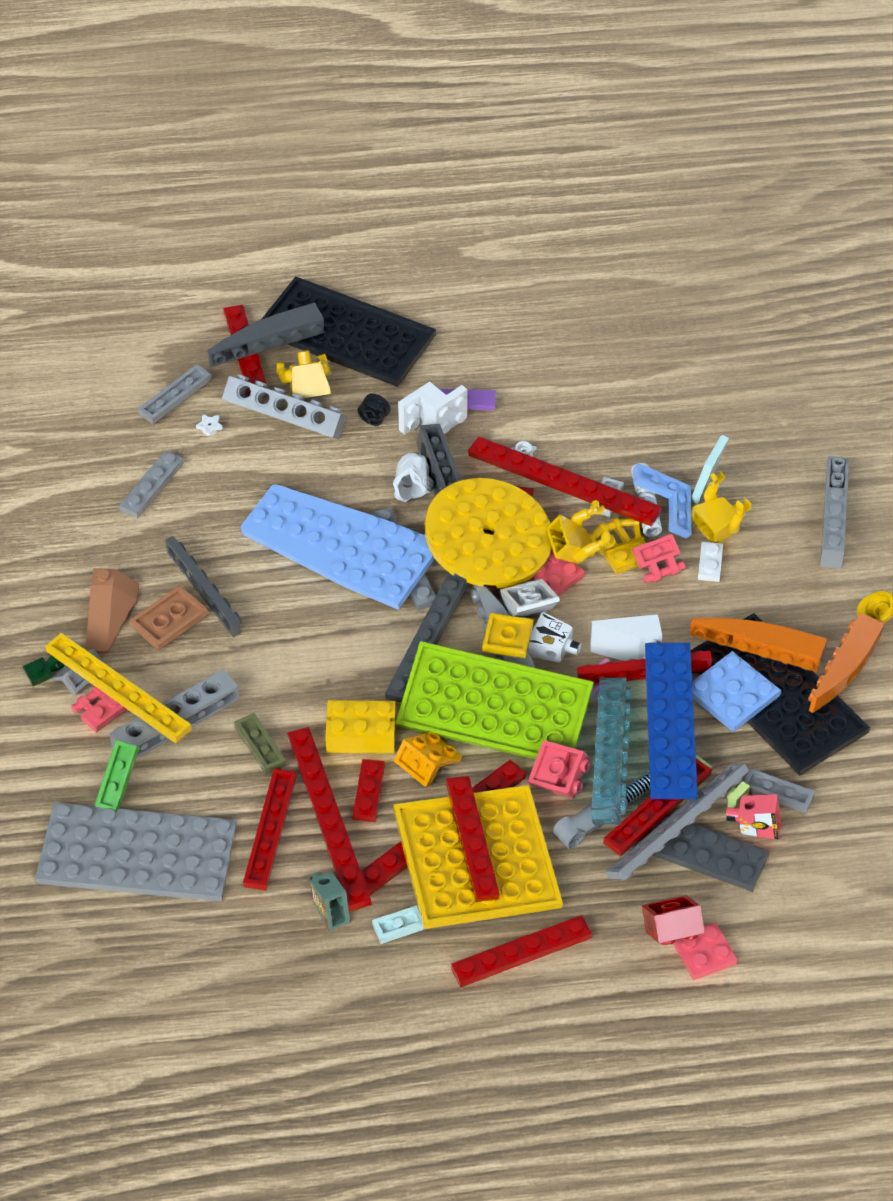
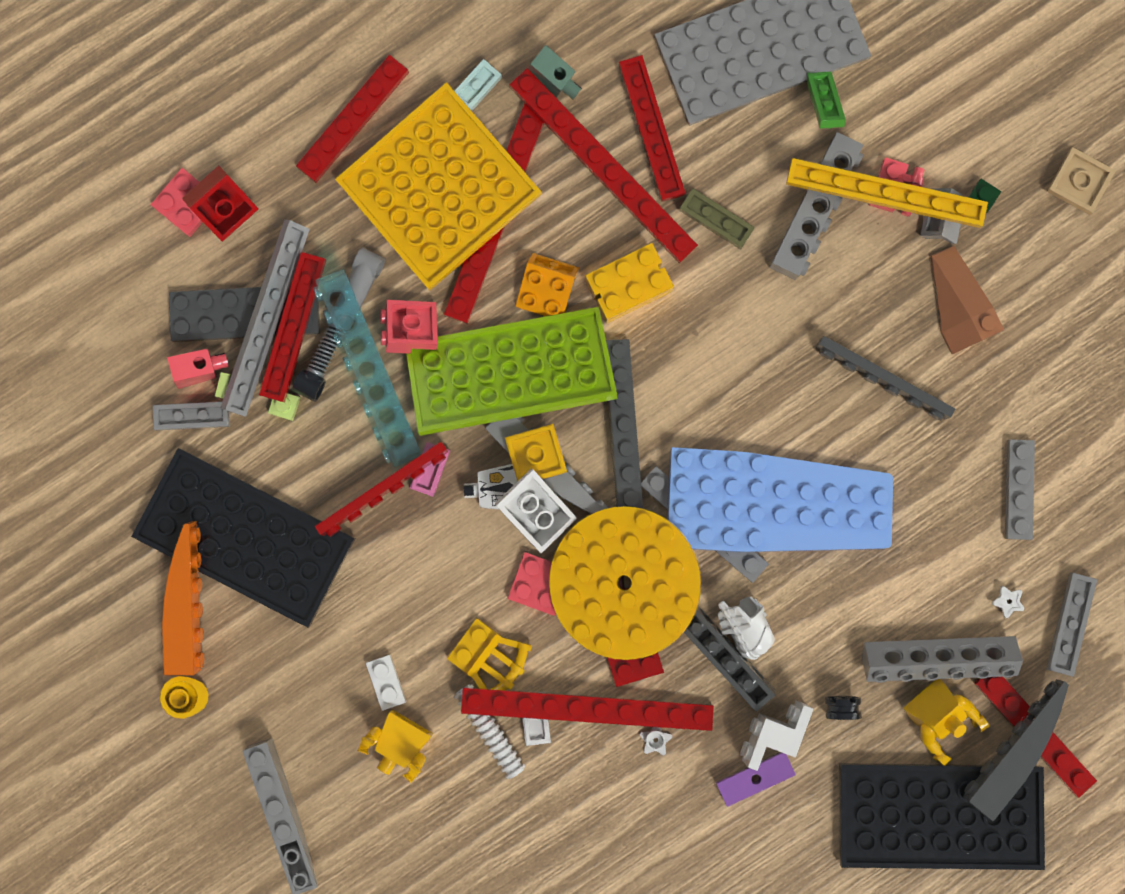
camera: 155 degrees right, 35 degrees up
nougat plate [129,585,208,651] -> none
red plate [353,759,385,822] -> none
red plate [446,776,500,902] -> none
yellow torso [546,500,616,564] -> none
white slope [590,614,662,661] -> none
coral plate [632,534,685,583] -> none
light blue plate [633,463,692,539] -> none
blue plate [645,643,697,799] -> none
orange slope [690,618,827,672] -> none
light aqua tile [691,435,729,505] -> none
light blue plate [692,651,781,732] -> none

